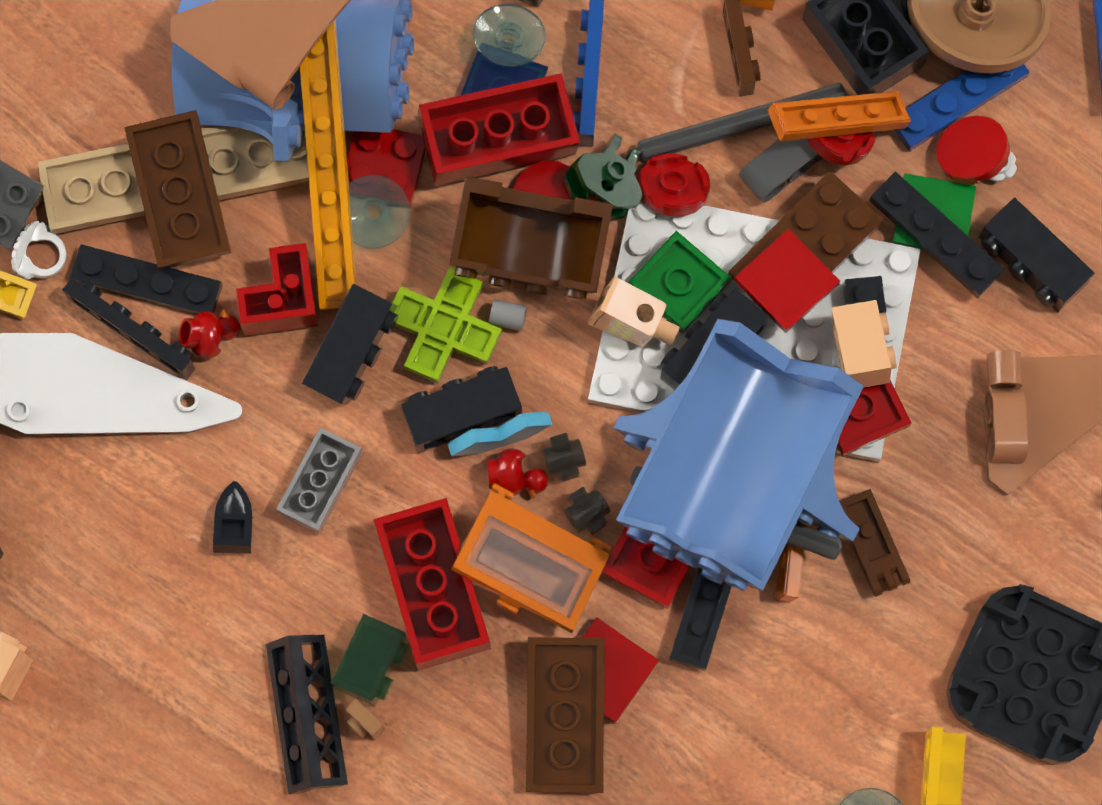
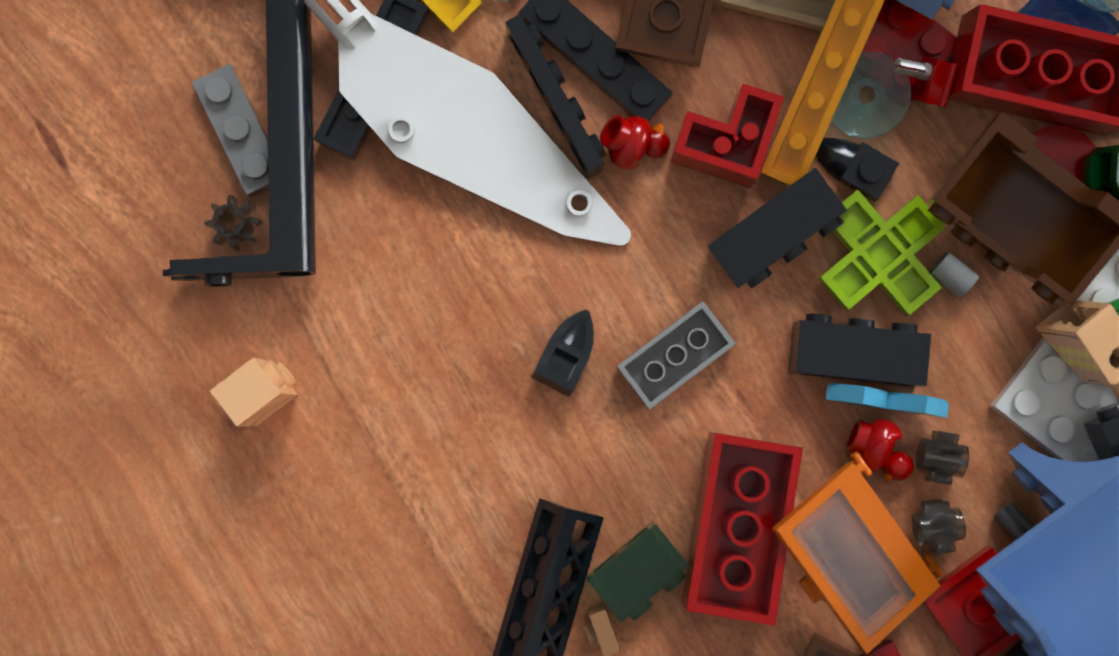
camera: 25 degrees right, 10 degrees up
none -> black plate [816,138,899,202]
none -> red piece [893,56,959,108]

